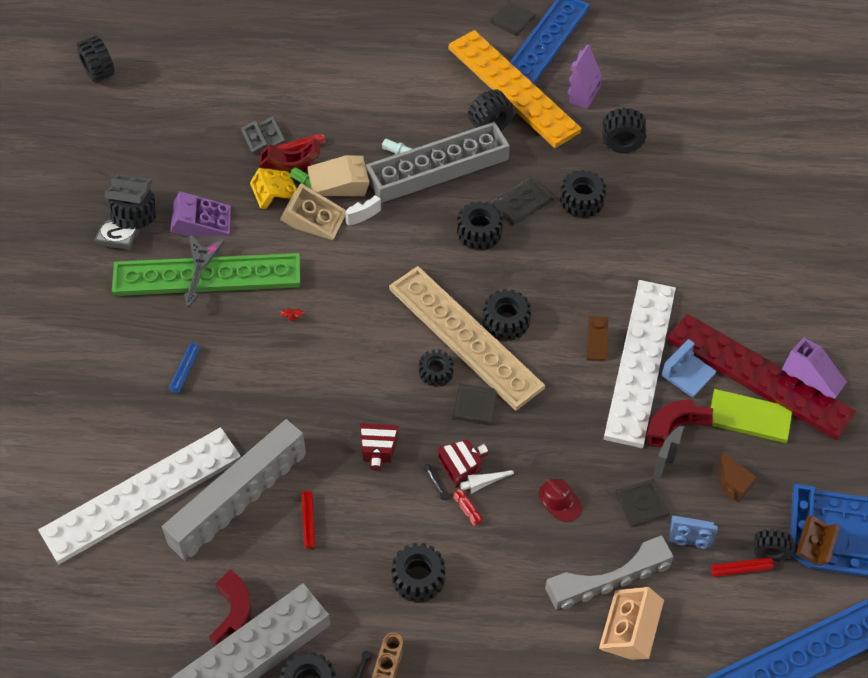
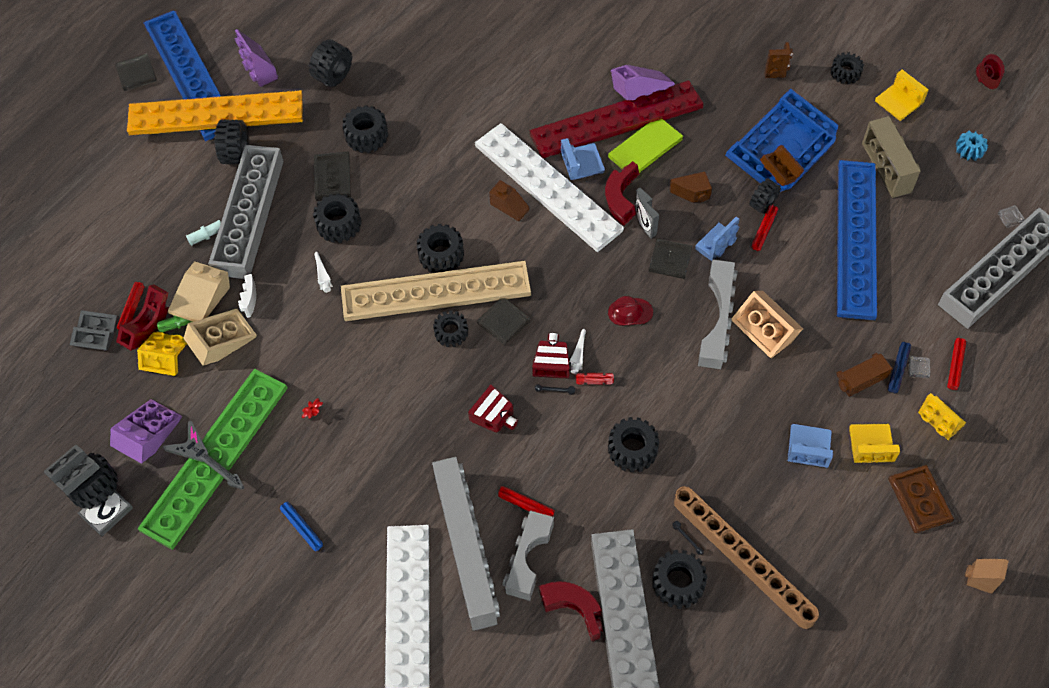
camera: 55 degrees left, 5 degrees up
none -> white piece [314,252,333,293]
none -> light grey arch [503,511,554,601]

